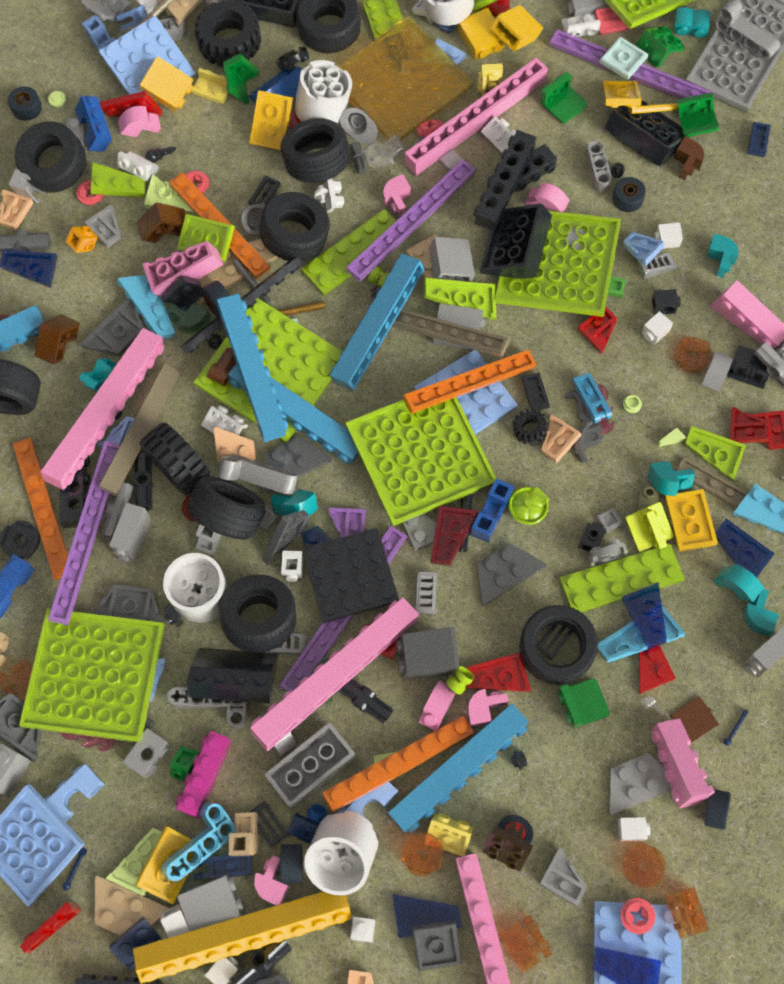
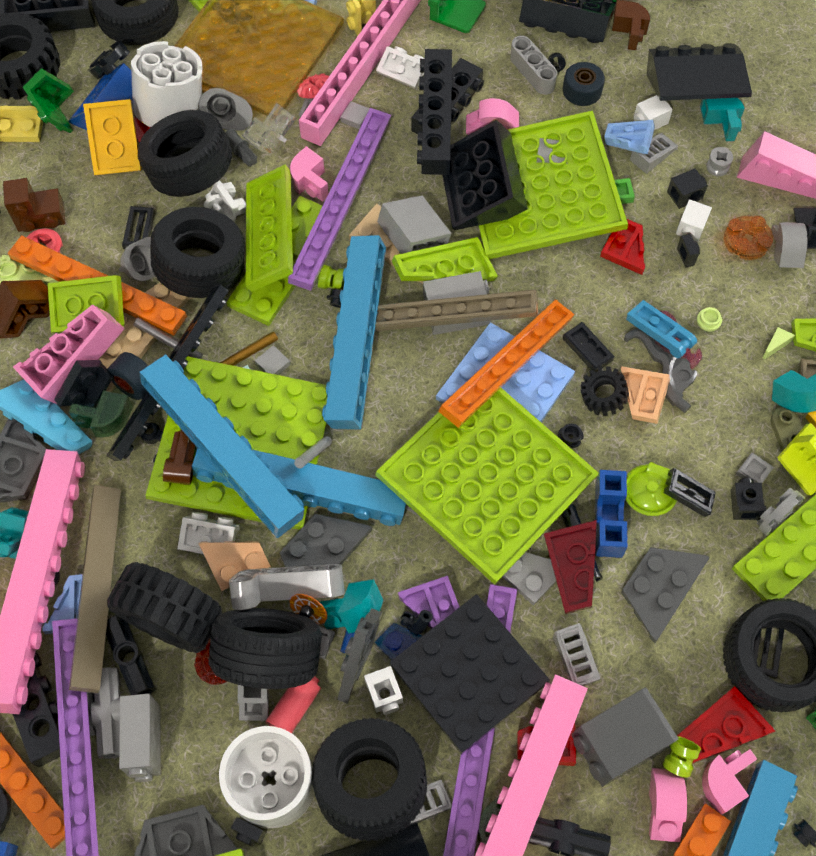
camera: 25 degrees left, 5 degrees down
none -> reddish brown brick [3,178,65,232]
none -> lime plate [246,164,293,292]
none -> light grey tile [255,345,291,375]
none -> coral brick [265,676,321,733]
none -> piece [290,594,327,625]
none -> light grey bar [294,436,332,468]
none -> black arm [400,610,433,634]
none -> black plate [558,423,584,448]
none -> black slope [647,43,752,101]
none -> black tile [663,468,716,517]
none -> black plate [677,234,700,268]
none -> light grey wheel [706,147,733,176]

